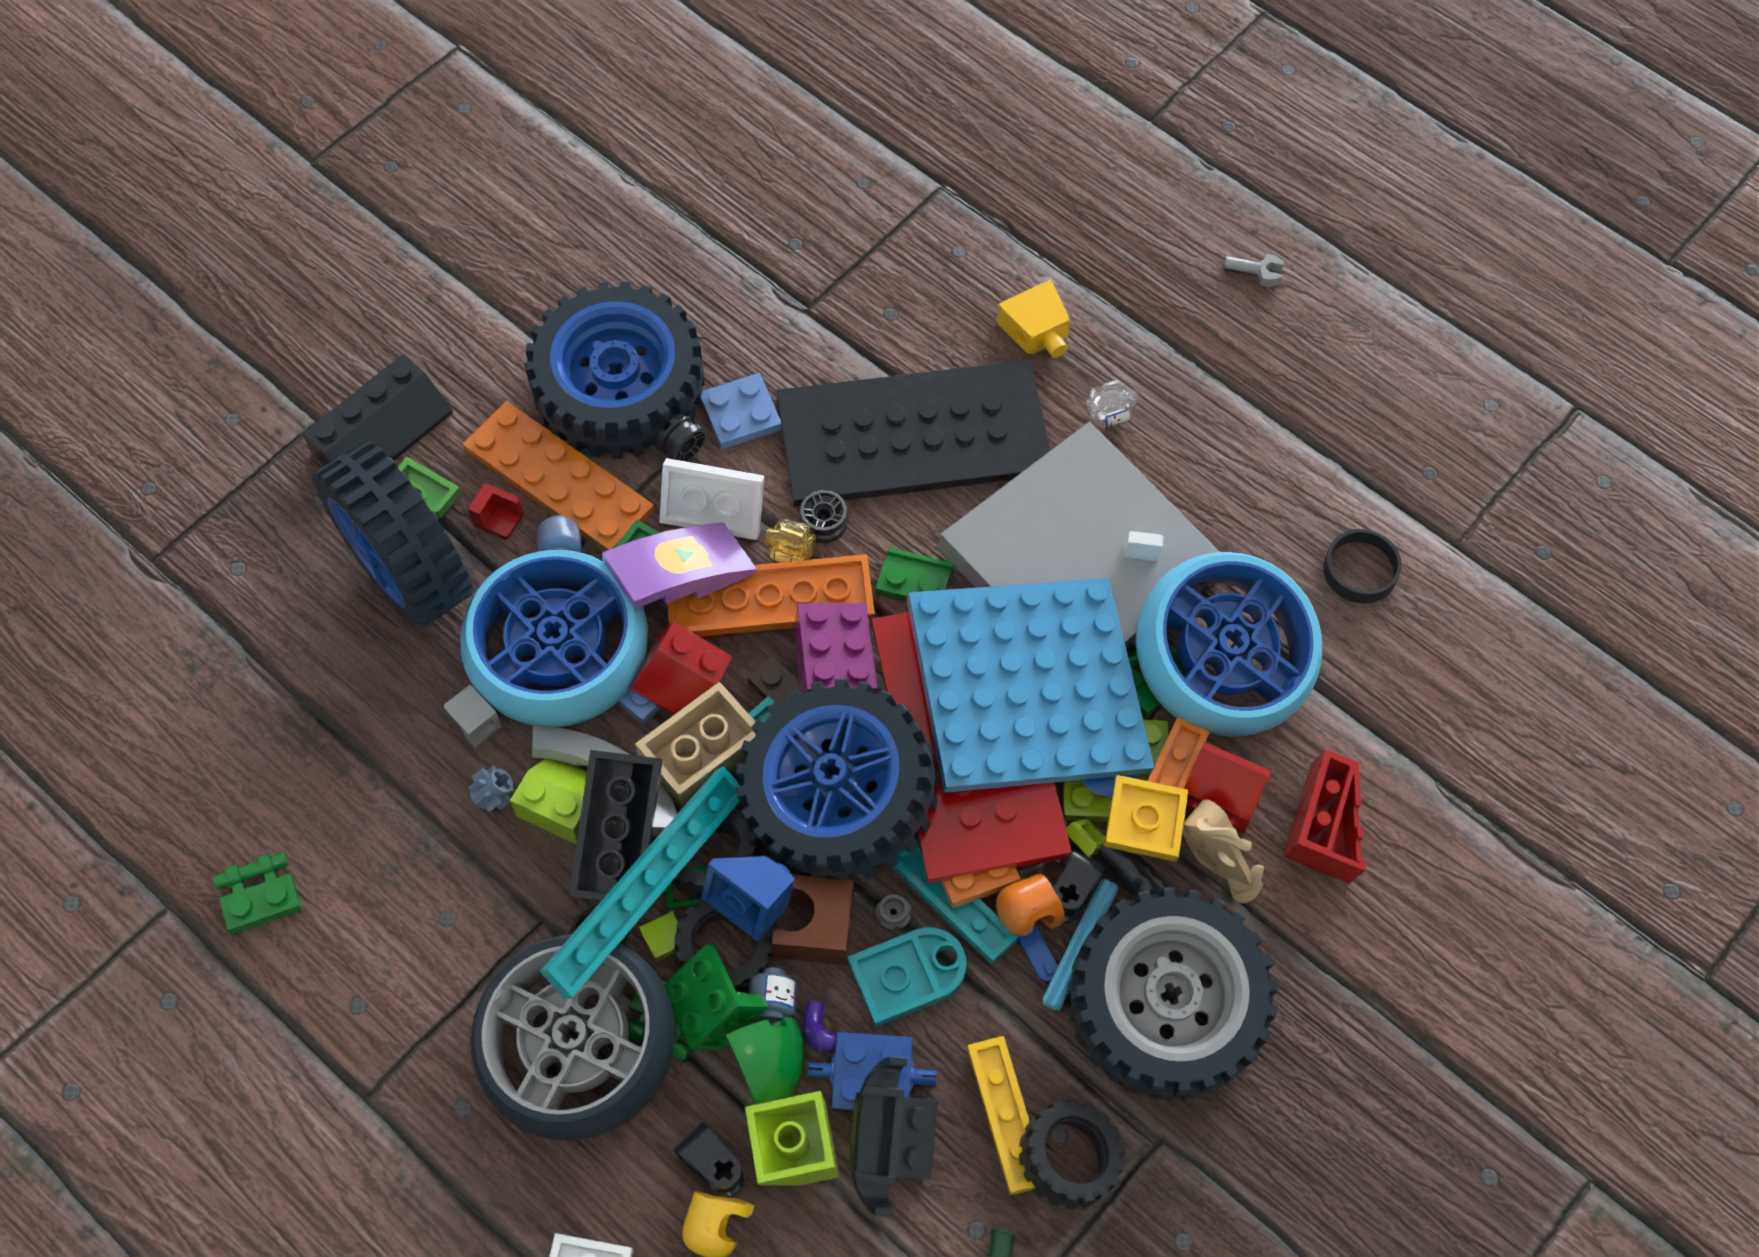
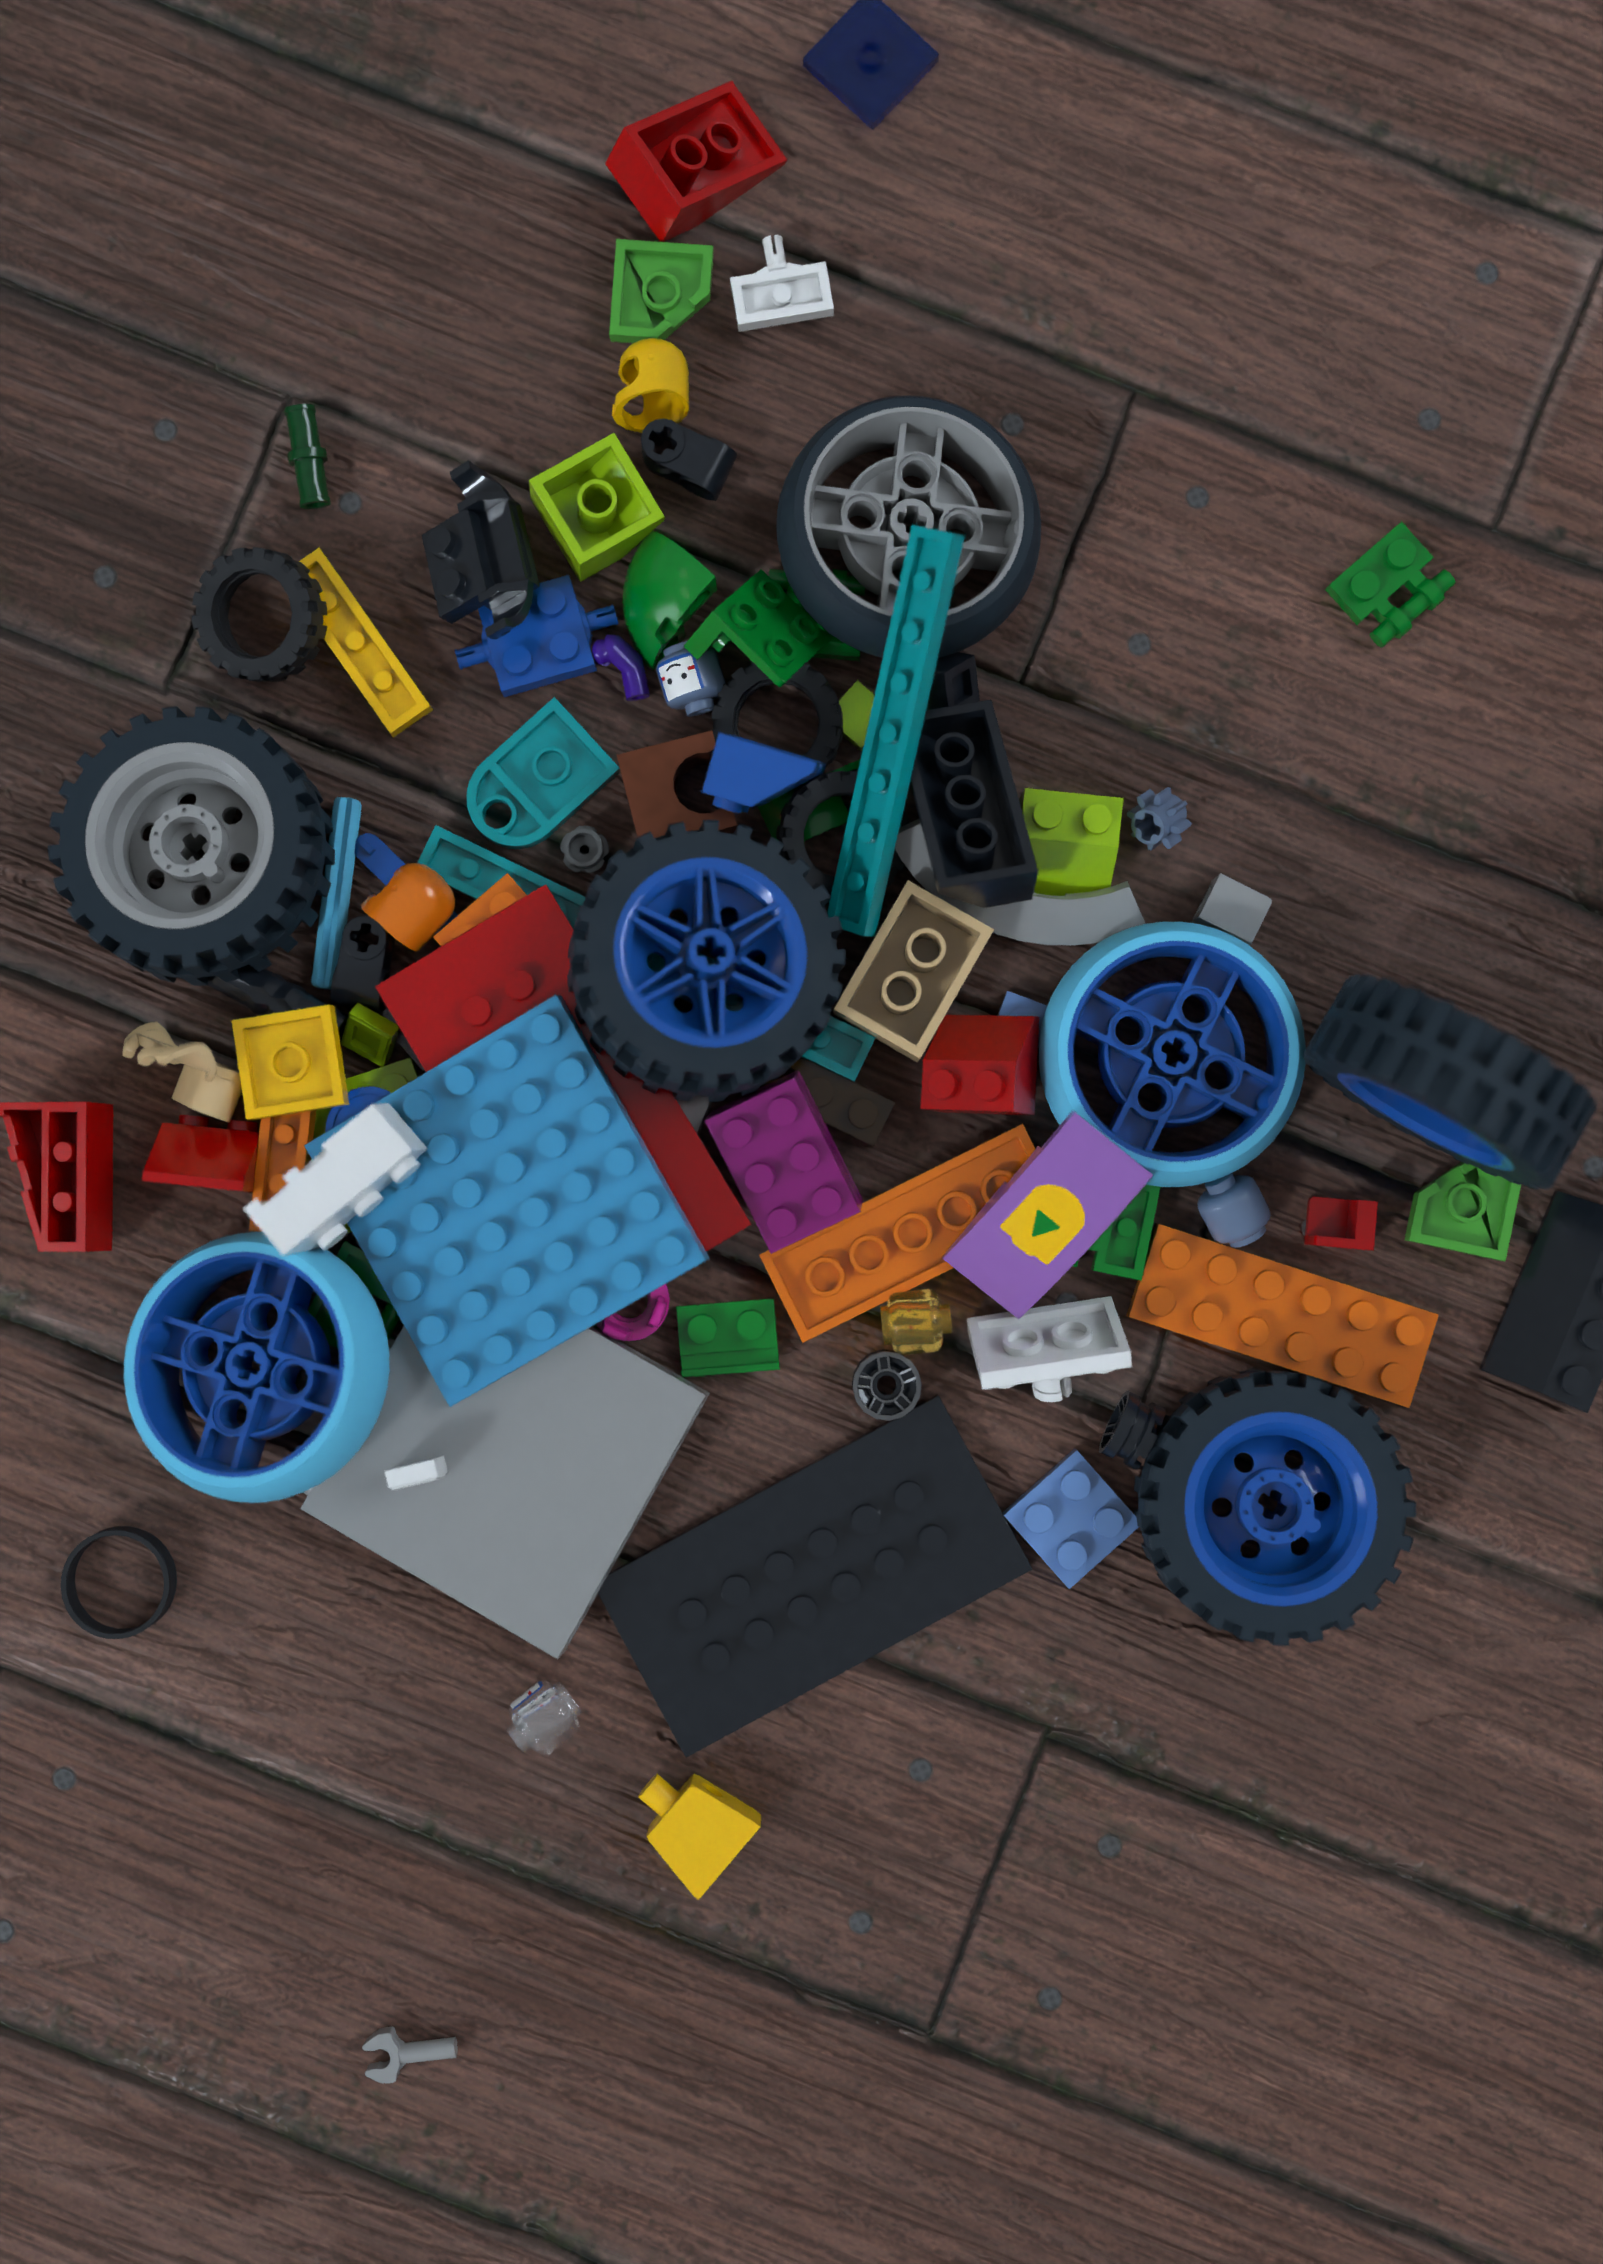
camera: 160 degrees right, 25 degrees up
none -> white wedge [243,1103,428,1256]

